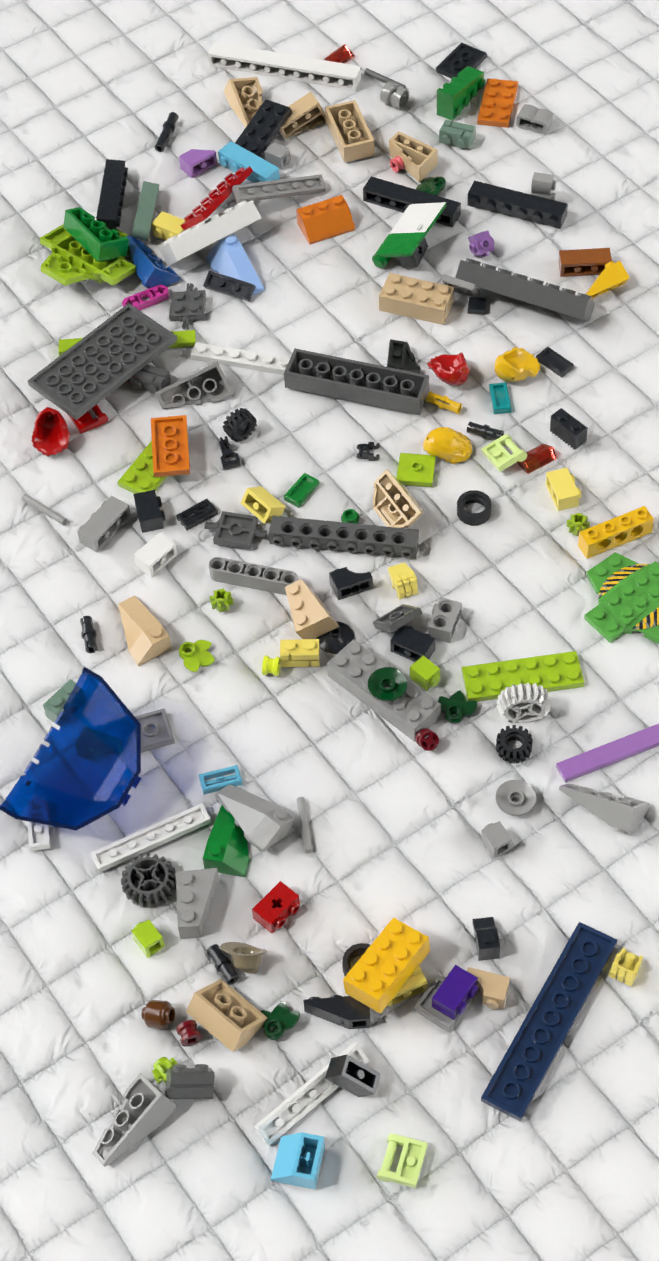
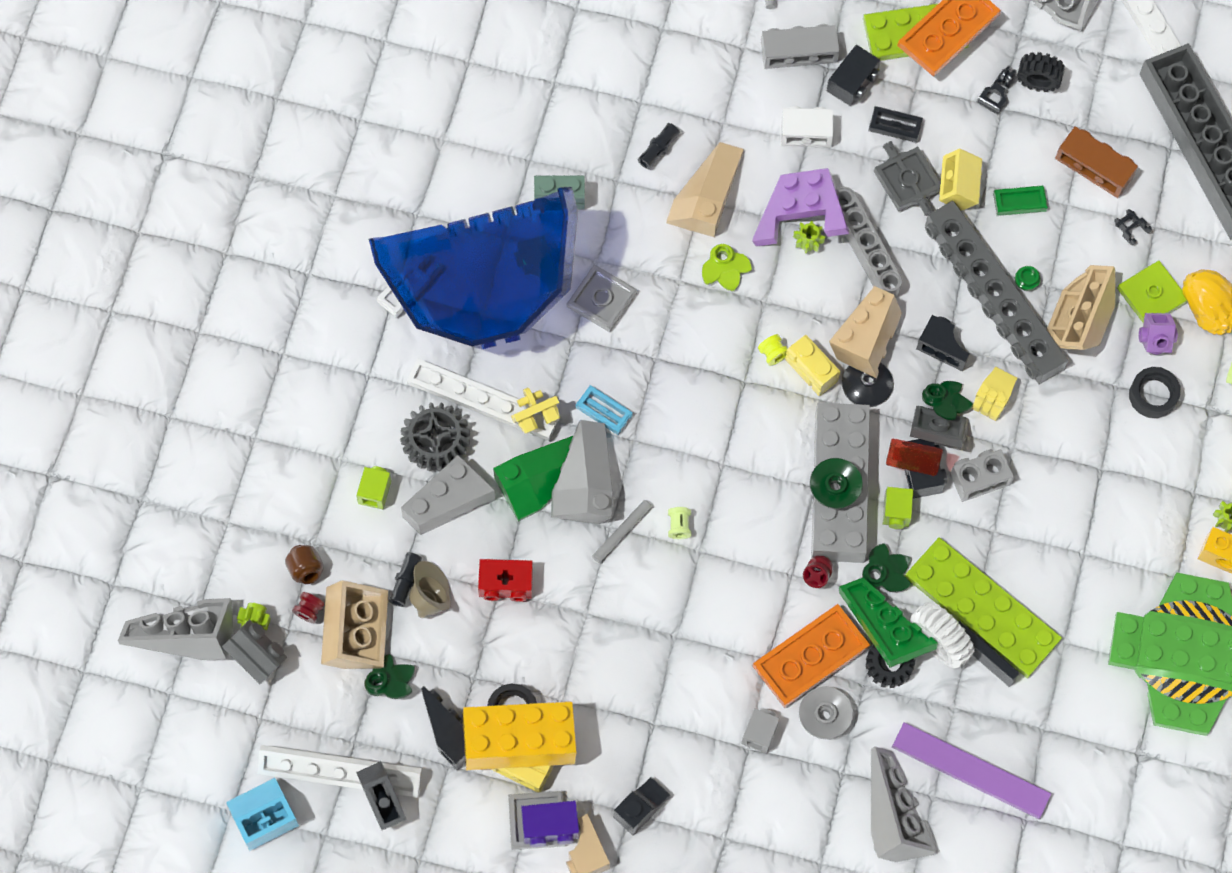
camera: 45 degrees right, 15 degrees up
none -> light yellow hips [511,387,560,434]
none -> yellowish green bush [668,507,691,539]
none -> orange plate [752,604,870,708]
none -> wing [753,168,849,246]
none -> green wing [839,577,938,668]
none -> clear red slope [886,438,943,476]
none -> dark green plate [922,381,973,420]
none -> black tile [959,621,1019,687]
none -> dark orange brick [1055,126,1138,198]
none -> medium lavender brick [1138,313,1178,355]

